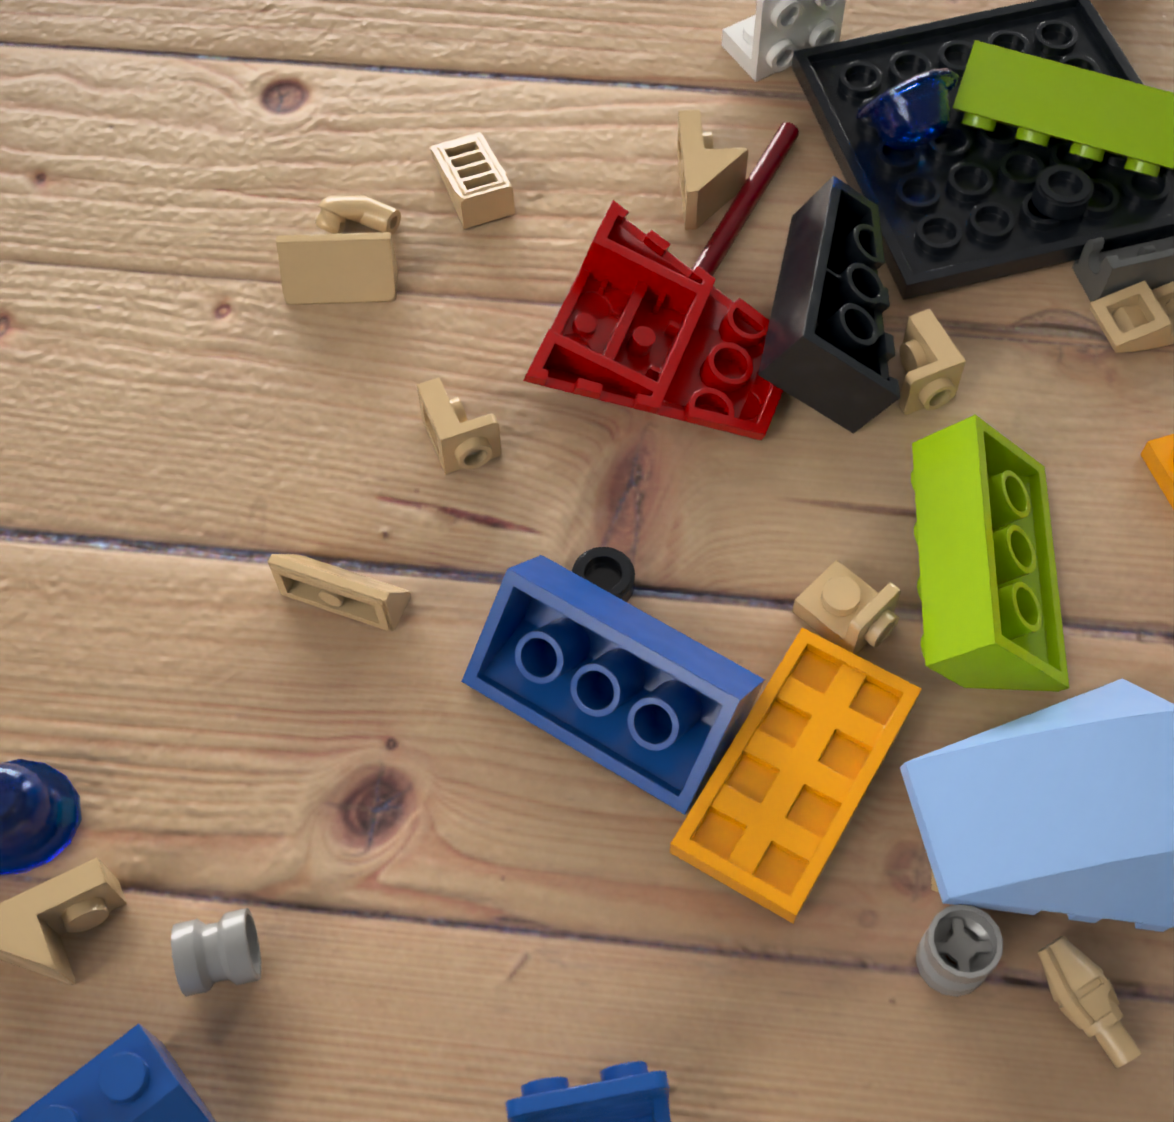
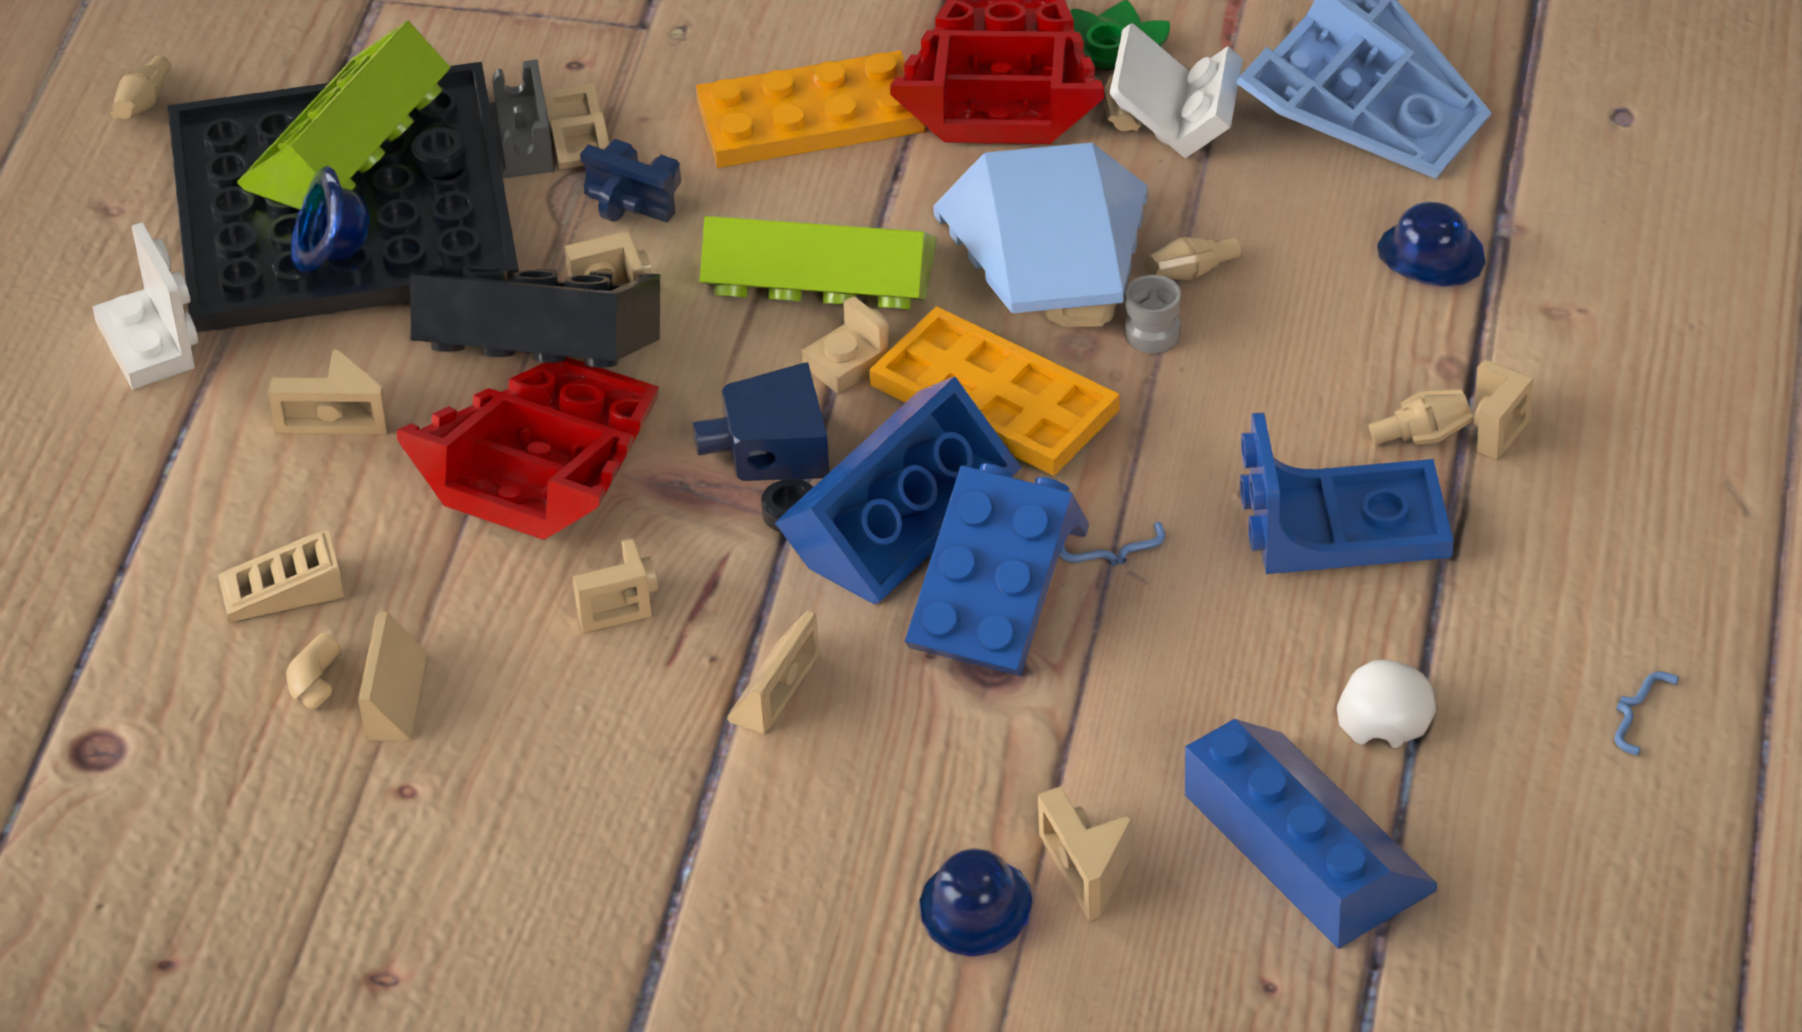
camera: 85 degrees left, 15 degrees down
light grey wheel [171,908,262,997] -> none
dark red bar [691,122,799,276] -> none
none -> dark blue hips [580,139,681,223]
none -> dark blue torso [692,362,830,481]
none -> blue bracket [905,463,1089,676]
none -> medium blue piece [1059,522,1165,566]

